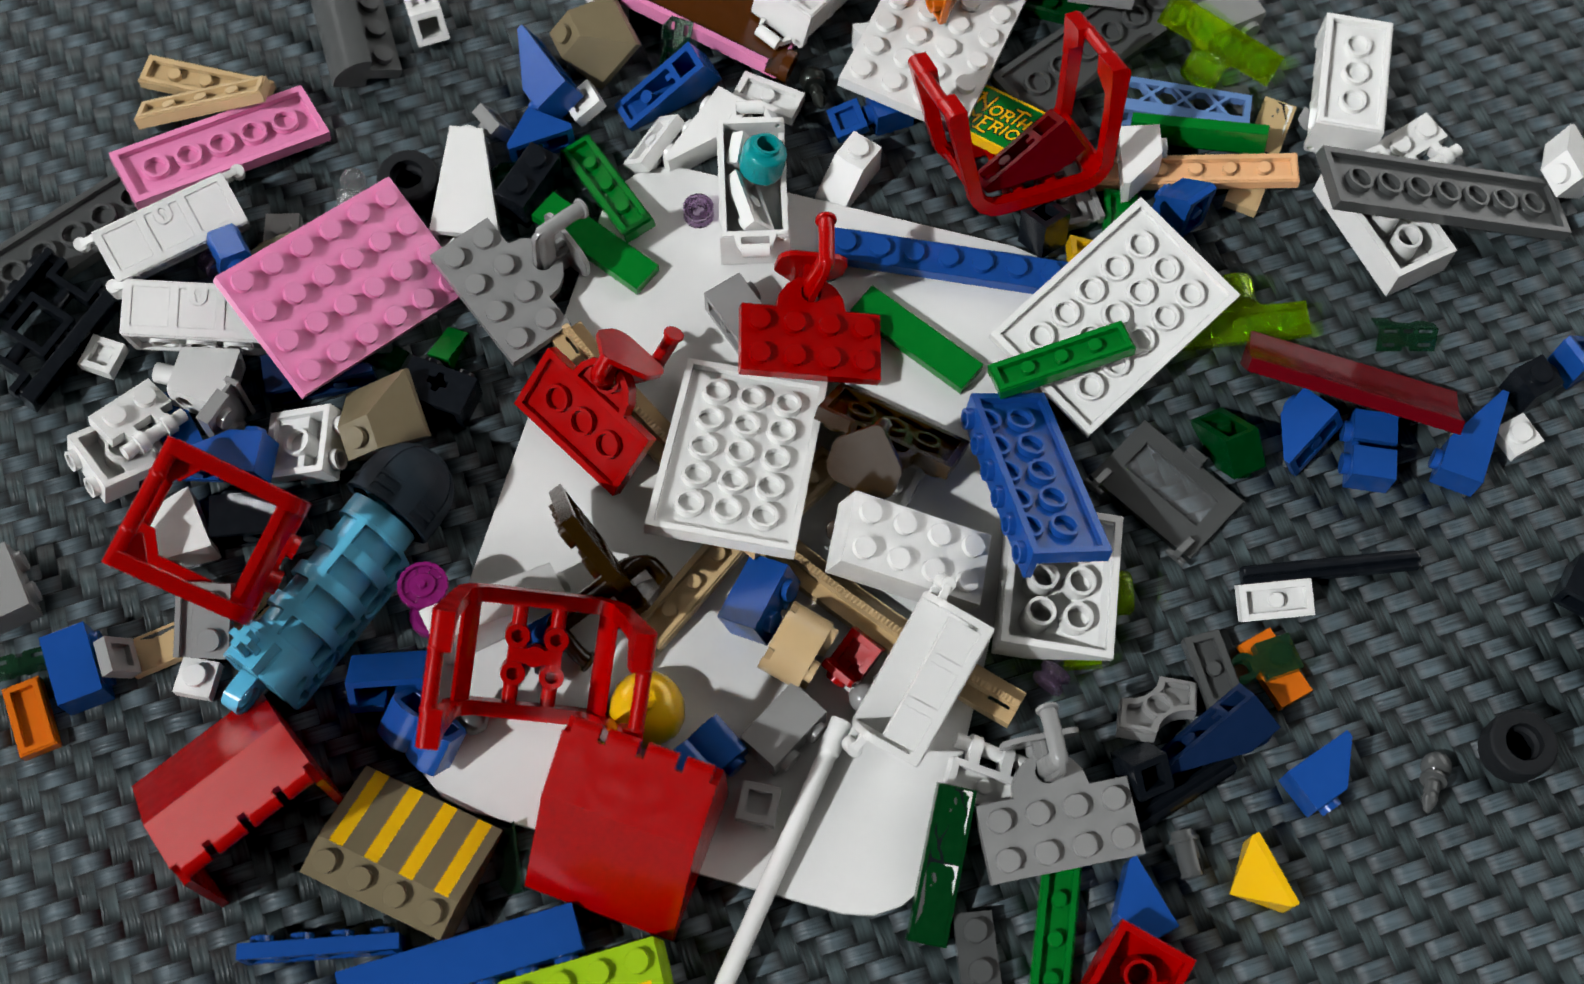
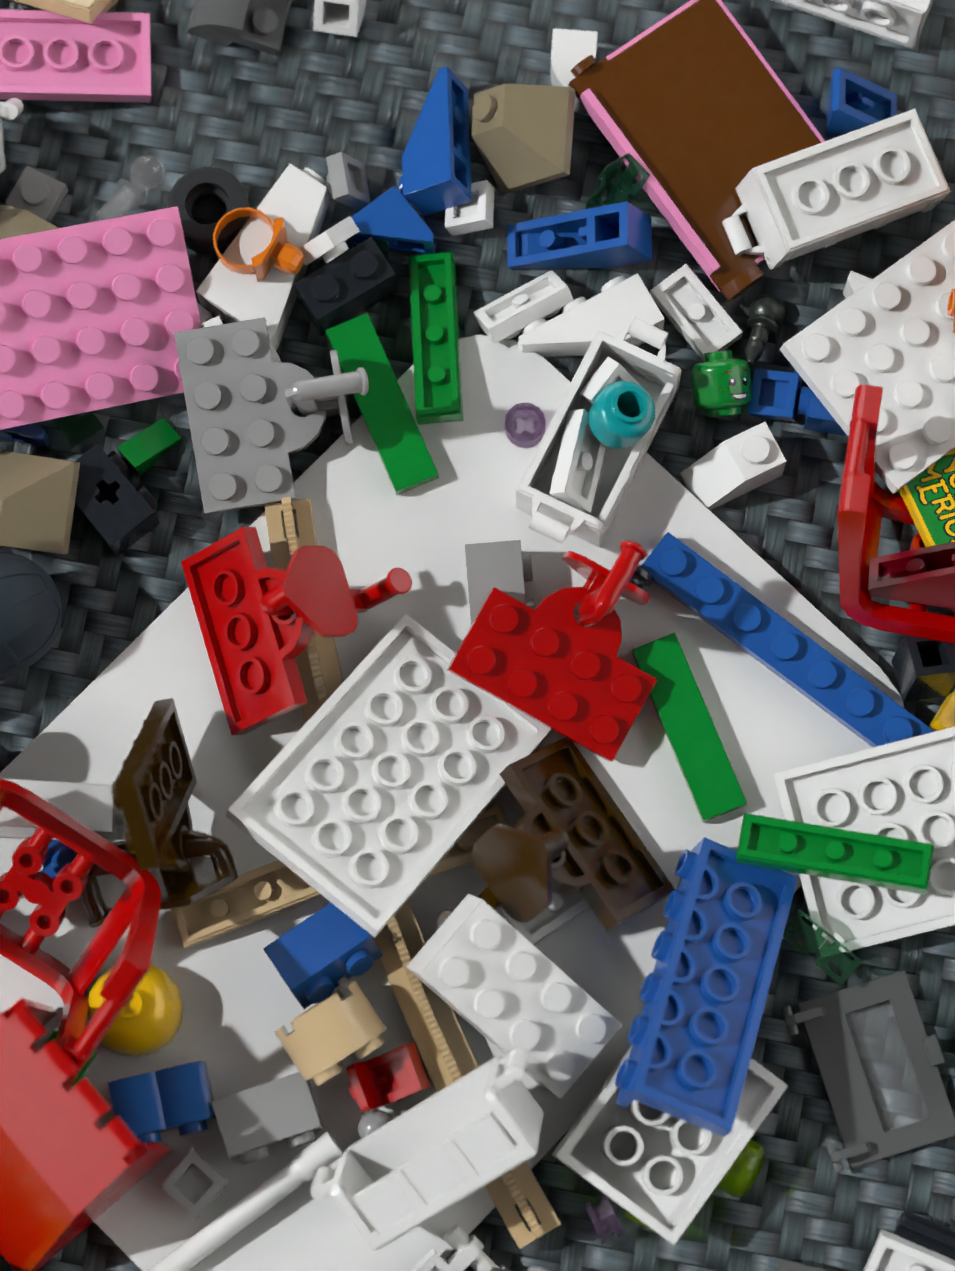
camera: 35 degrees right, 10 degrees up
none -> orange piece [213,207,305,282]
none -> white plate [299,216,360,265]
none -> green head [691,350,752,417]
none -> clear green piece [783,908,863,986]

